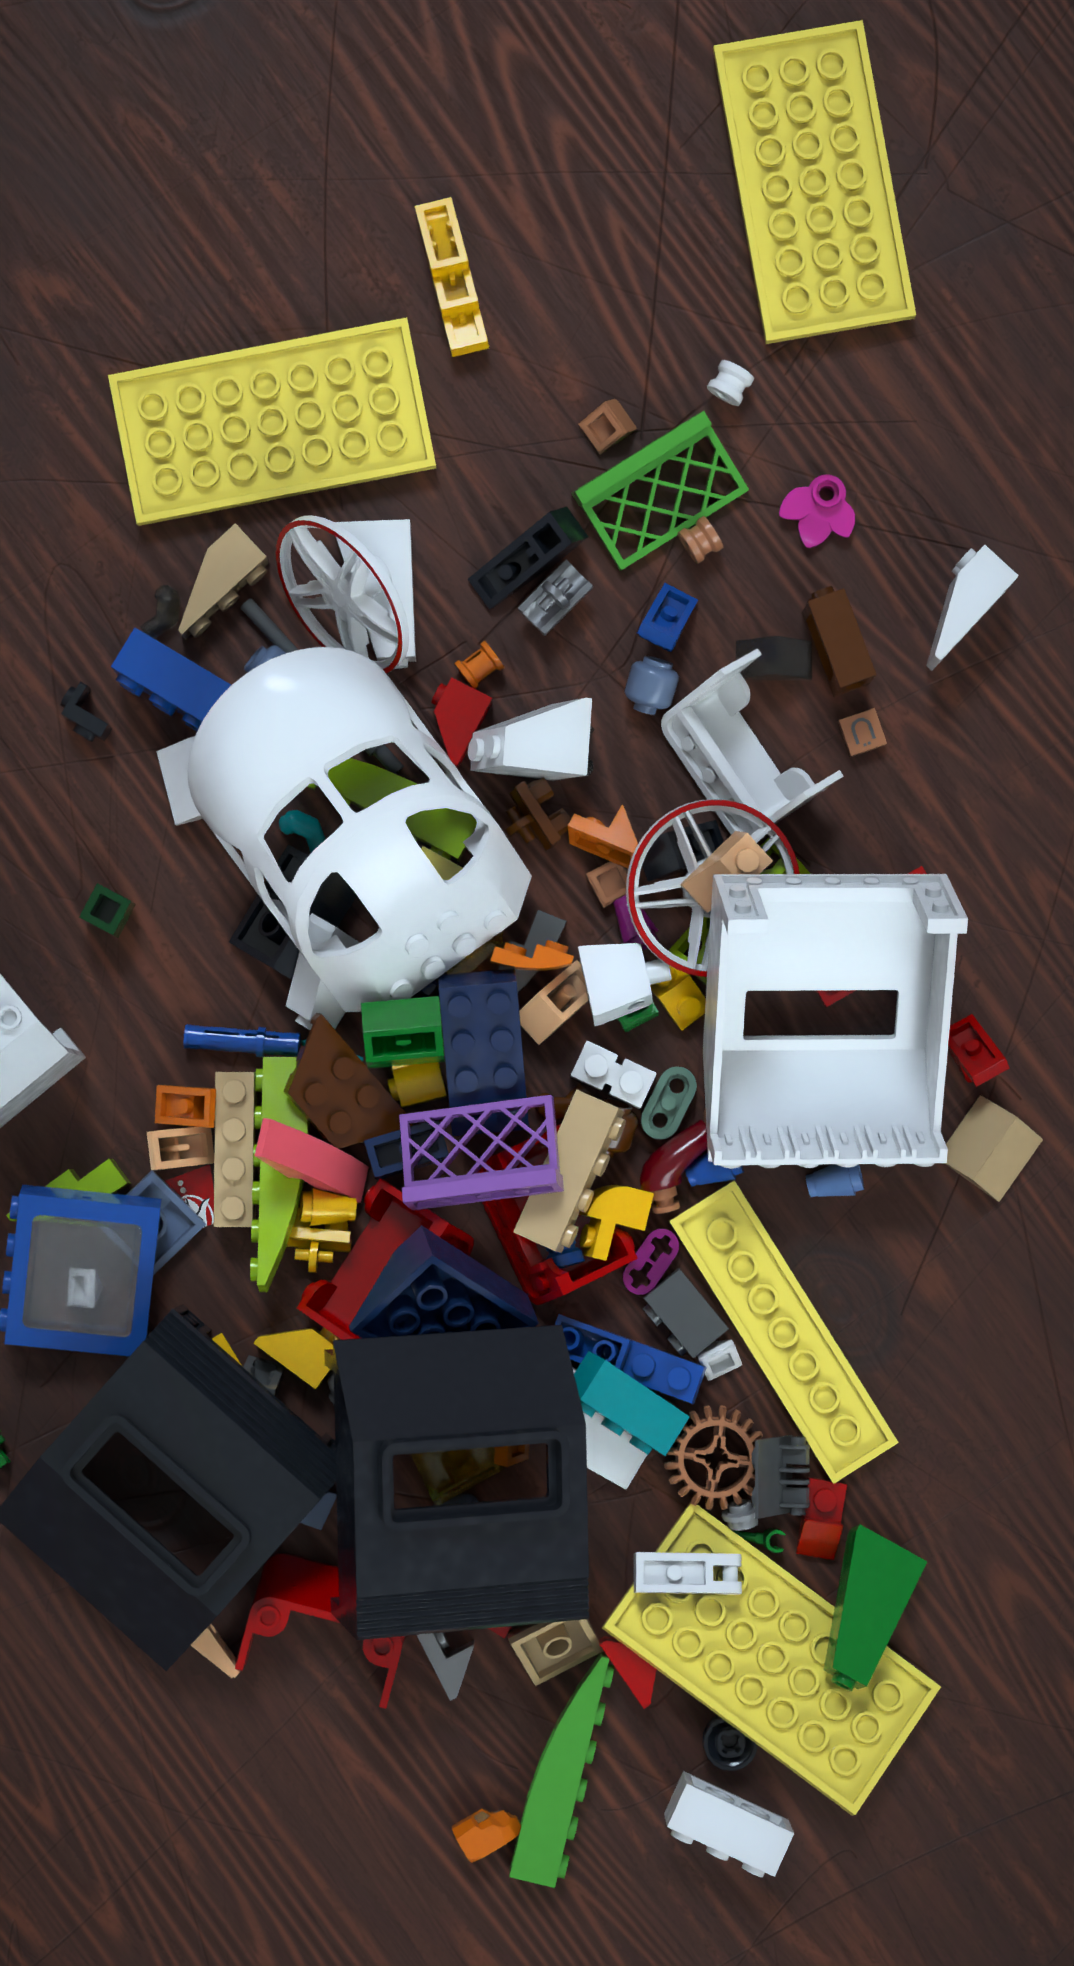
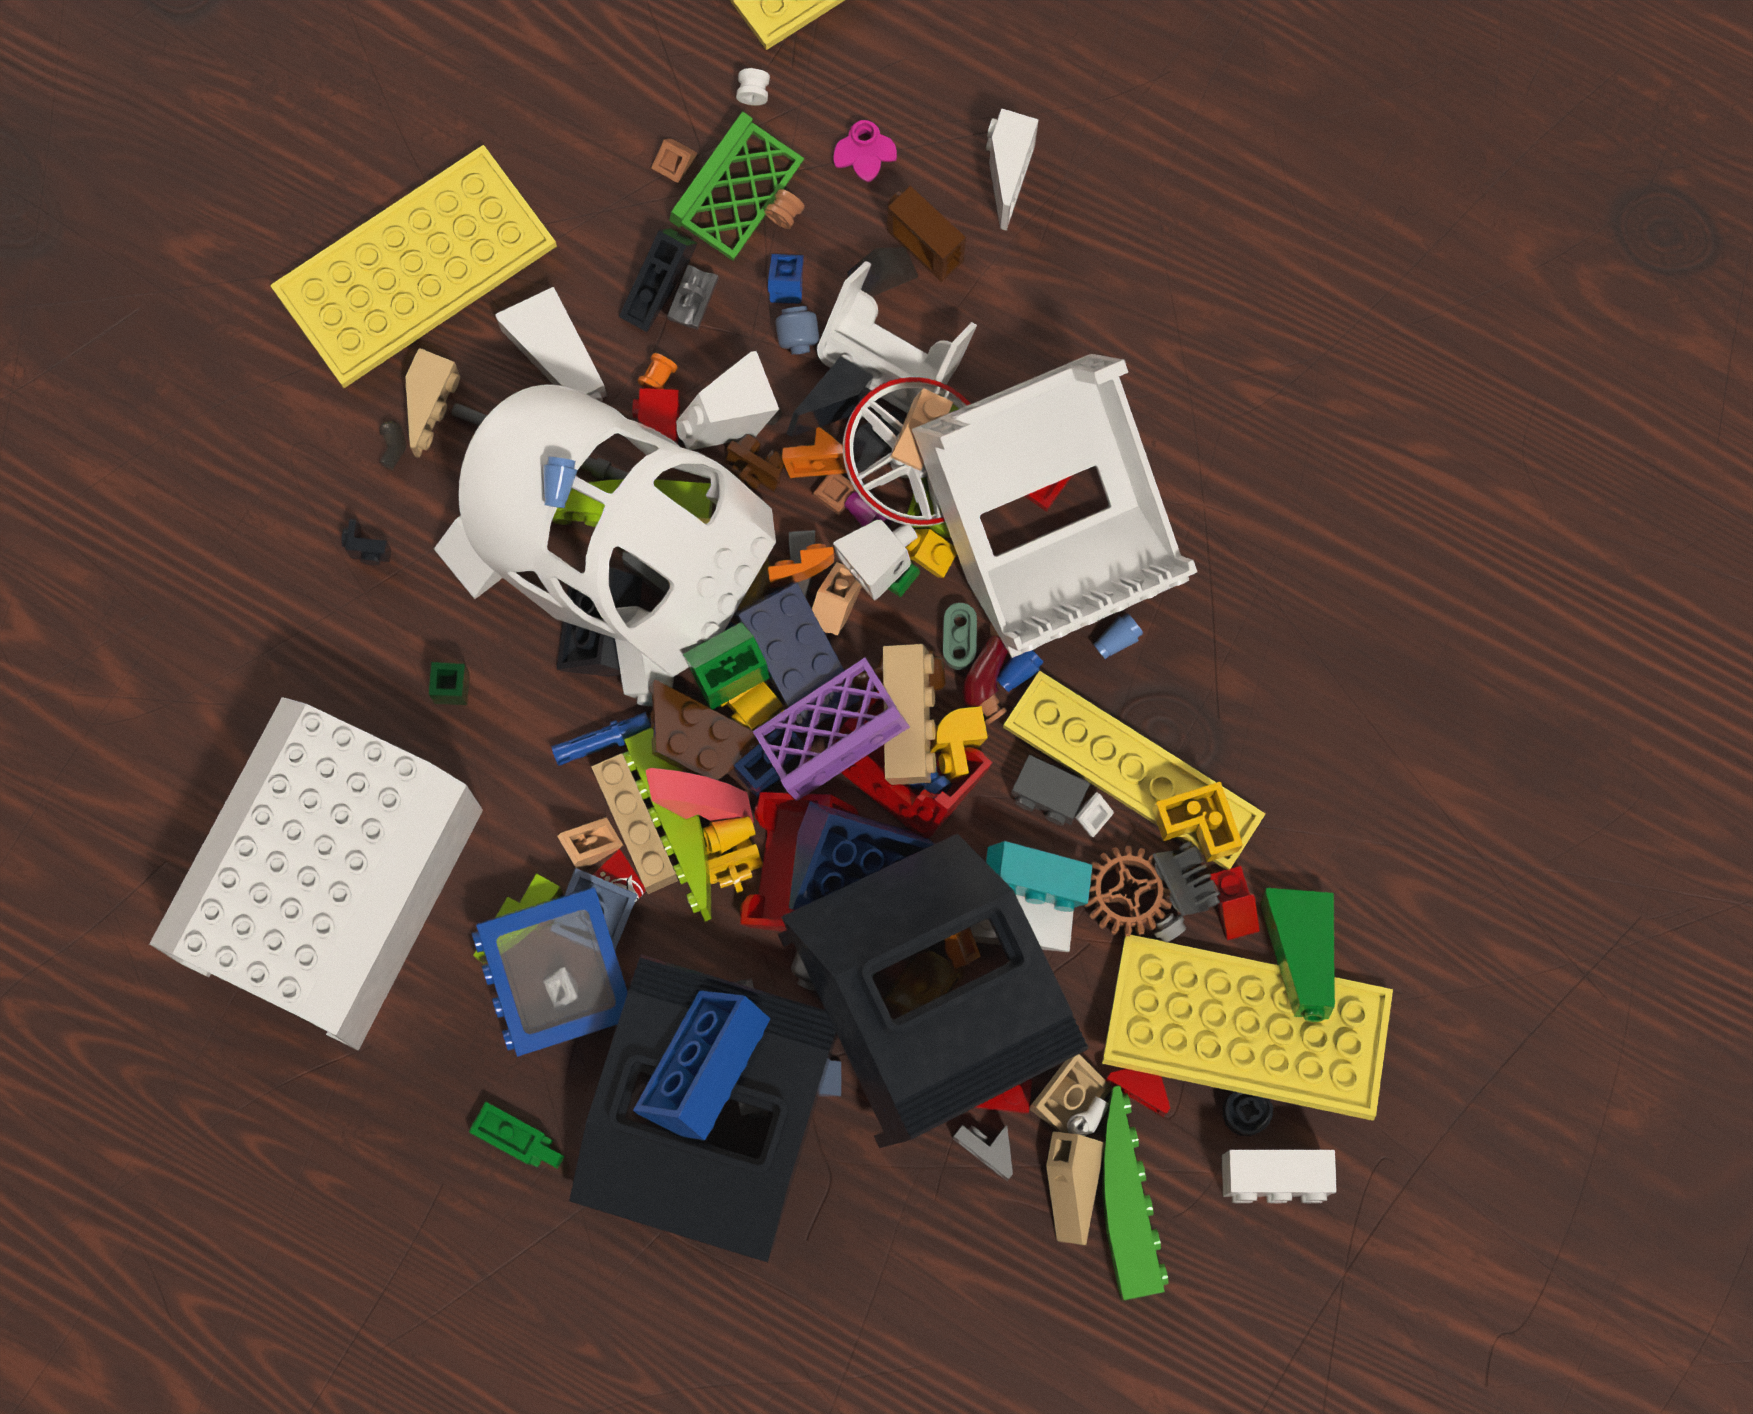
camera: 20 degrees left, 10 degrees down
blue brick [111,627,231,732] -> none
orange slope [155,1085,216,1128] -> none
light nougat slope [191,1623,240,1678] -> none
red windscreen [235,1553,405,1709] -> none
yellow slope [254,1327,341,1389] -> none
white wheel [276,515,409,674] -> none
teal arm [279,810,326,853] -> none
yellow slope [415,197,489,357] -> none
orange rock [452,1809,521,1863] -> none
blue slope [555,1314,707,1404] -> none
white piece [570,1041,657,1109] -> none
magenta beam [622,1229,679,1295] -> none
white plate [634,1552,742,1595] -> none
green hand [732,1528,786,1553] -> none
nougat tile [838,708,887,757] -> none
tan slope [944,1095,1043,1202] -> none
red slope [948,1014,1010,1087] -> none
none -> medium blue cone [543,457,578,508]
none -> blue slope [633,991,770,1140]
none -> black slope [786,357,874,437]
none -> tan slope [1046,1132,1105,1245]
none -> white arm [1067,1096,1110,1136]
none -> yellow brick [1152,782,1243,863]

